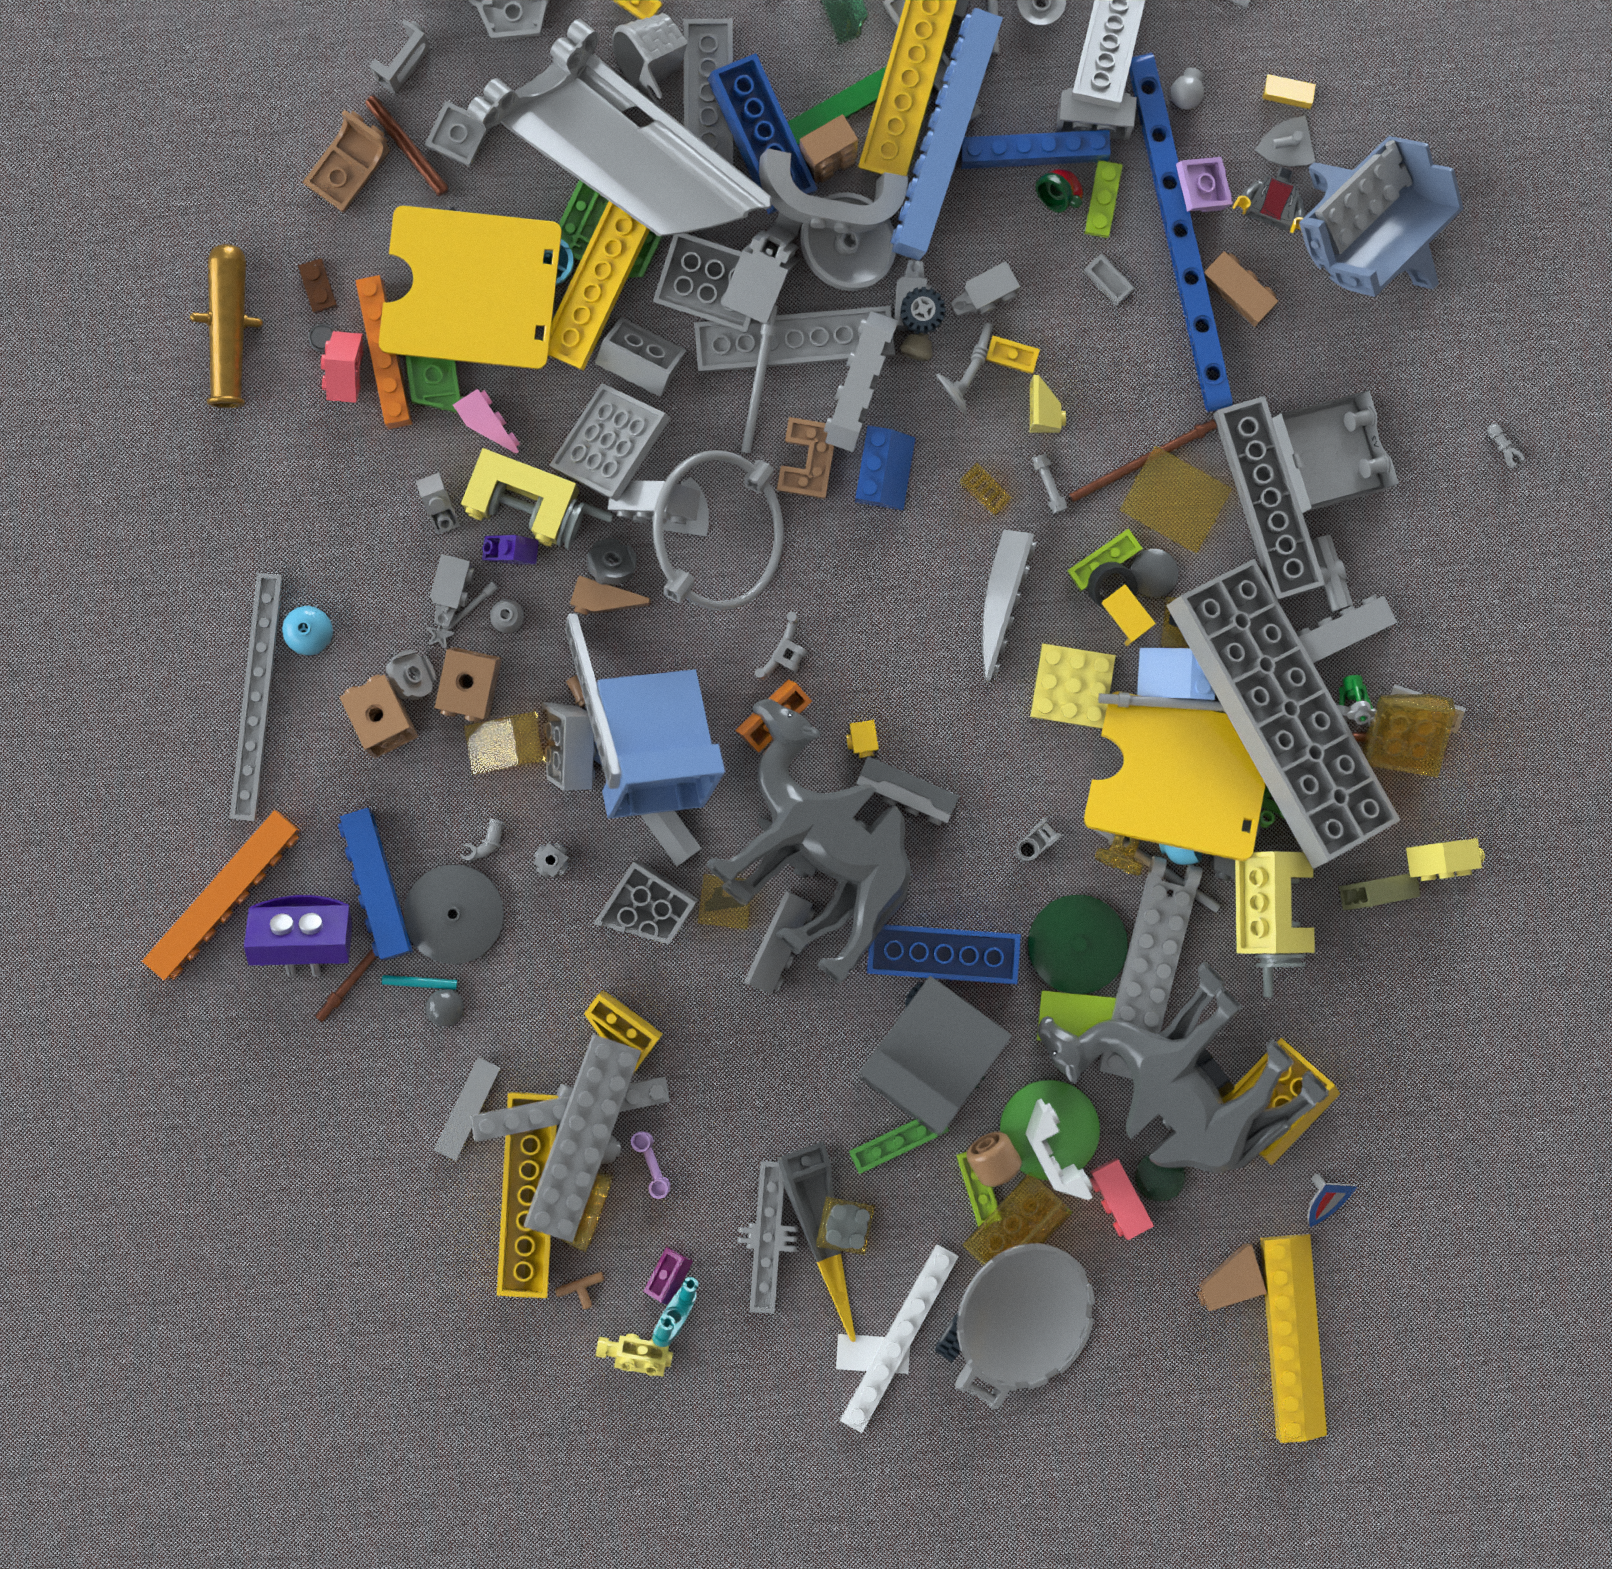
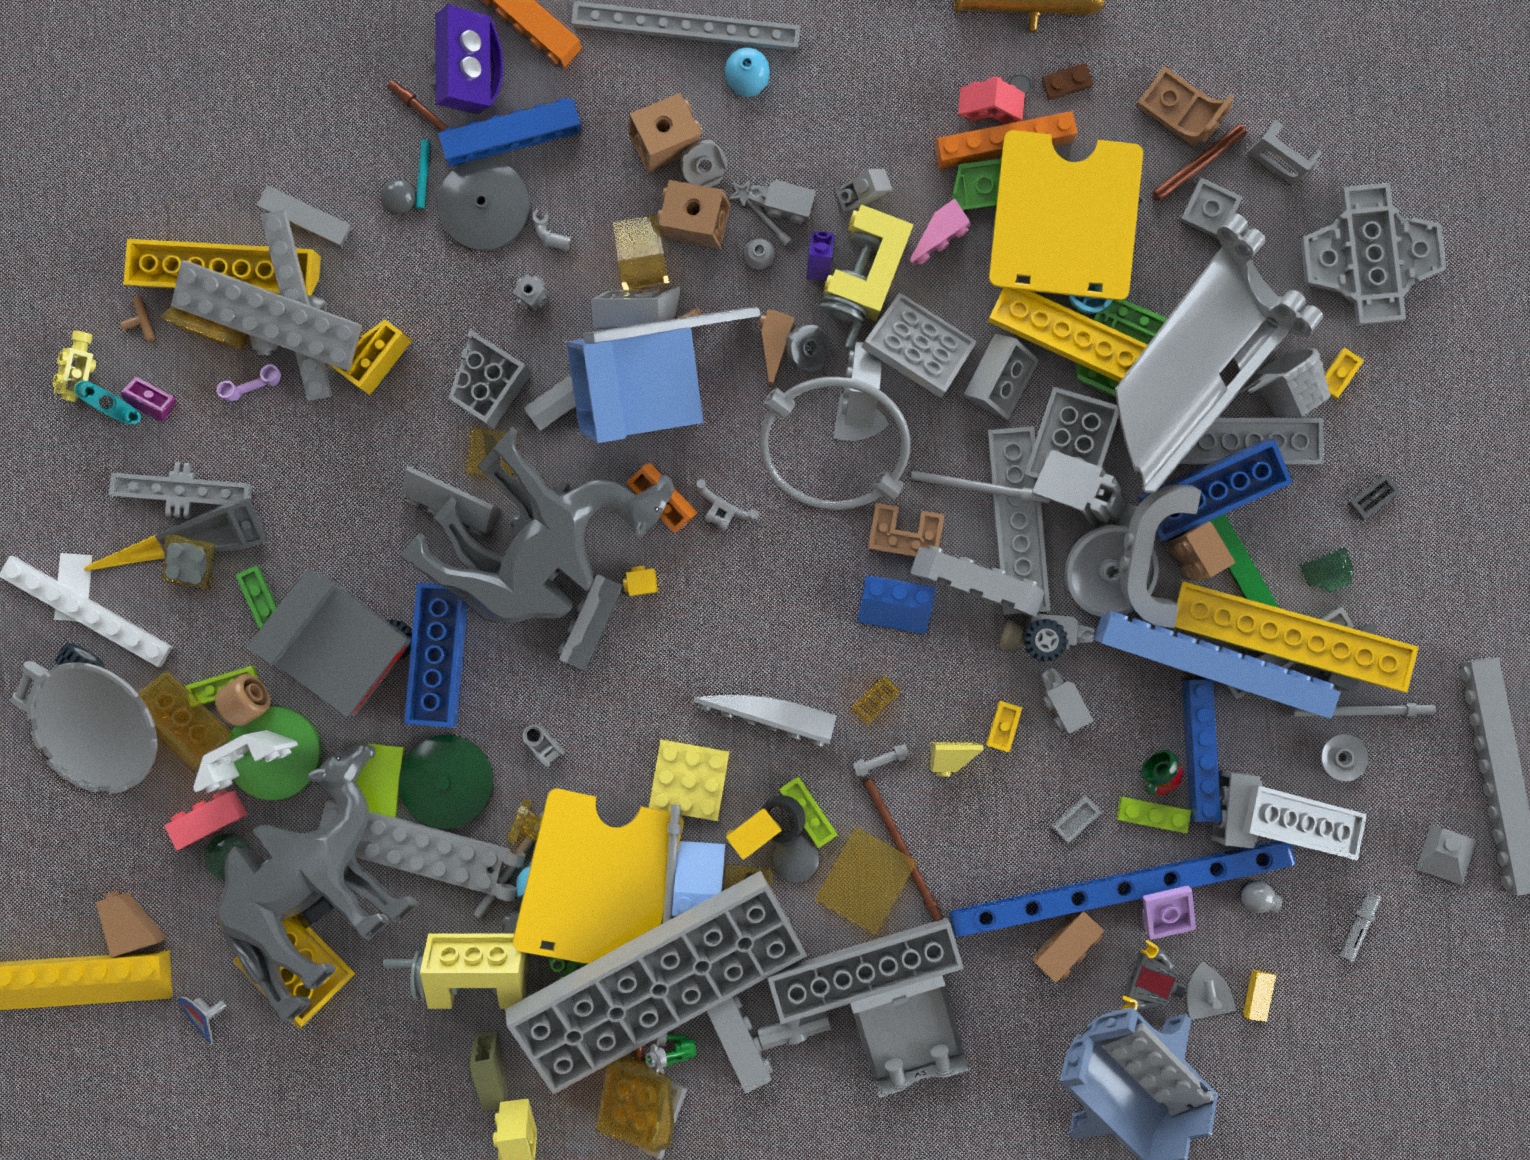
camera: 95 degrees right, 0 degrees up
light grey dish [936,323,993,415] -> none

